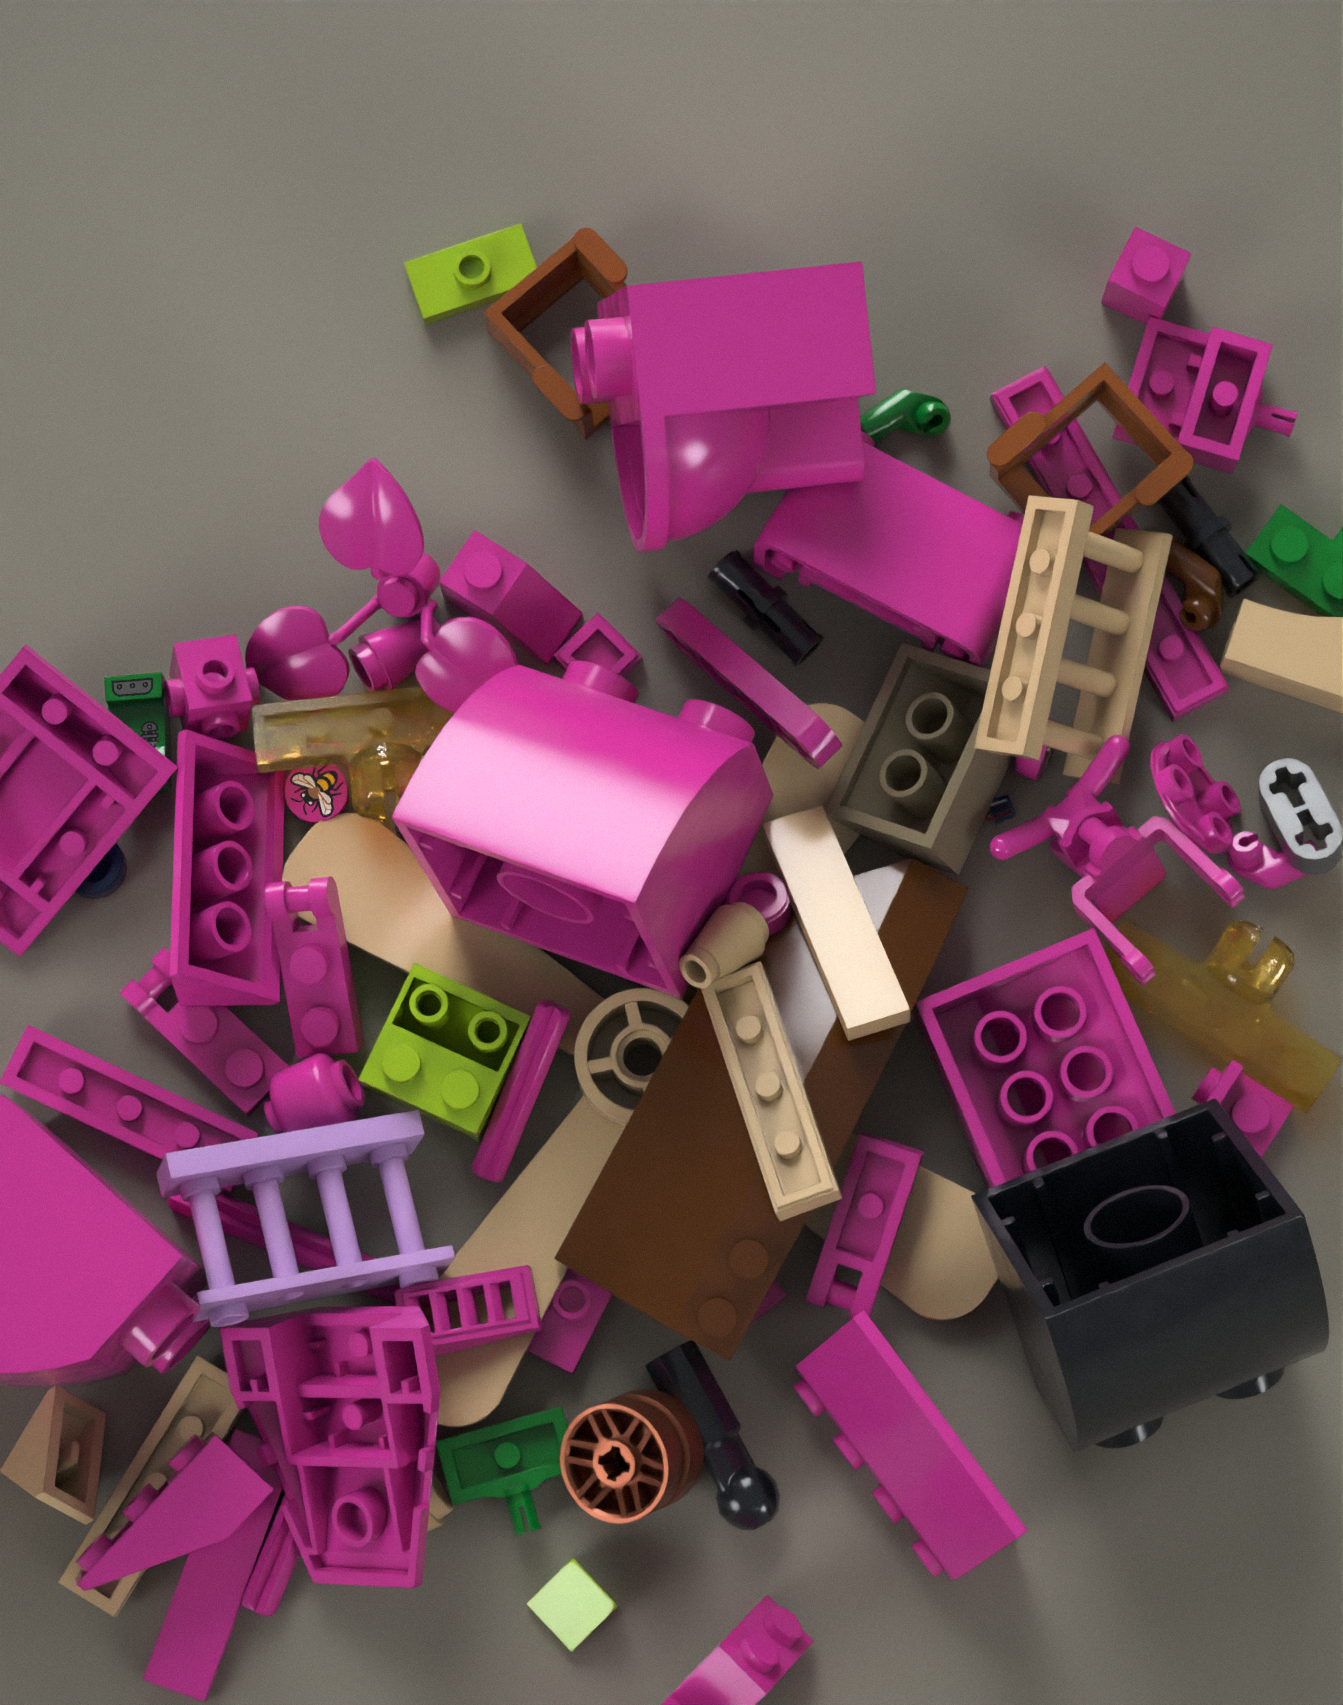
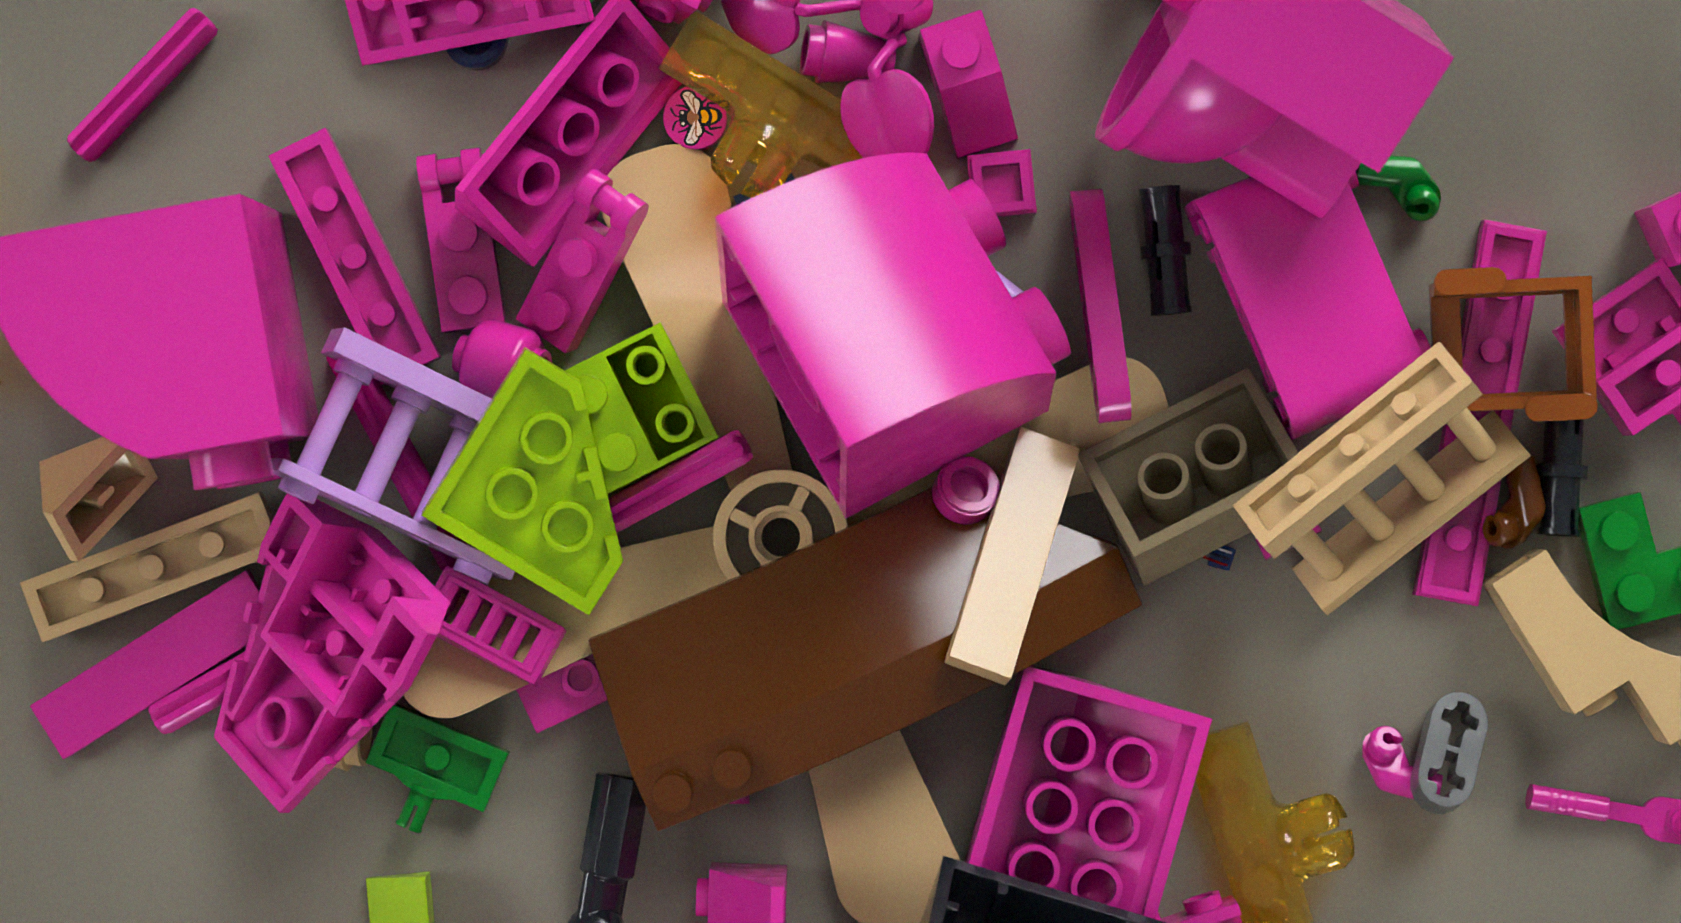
camera: 40 degrees right, 10 degrees up
dark pink slope [75,1431,274,1591] -> none
copper wheel [560,1389,704,1524] -> none
tan cone [679,902,769,988] -> none
tan tile [701,961,843,1221] -> none
dark pink plate [806,1131,924,1318] -> none
dark pink piece [990,735,1245,986] -> none
dark pink dish [1150,734,1241,854] -> none
none -> lime plate [422,346,623,615]

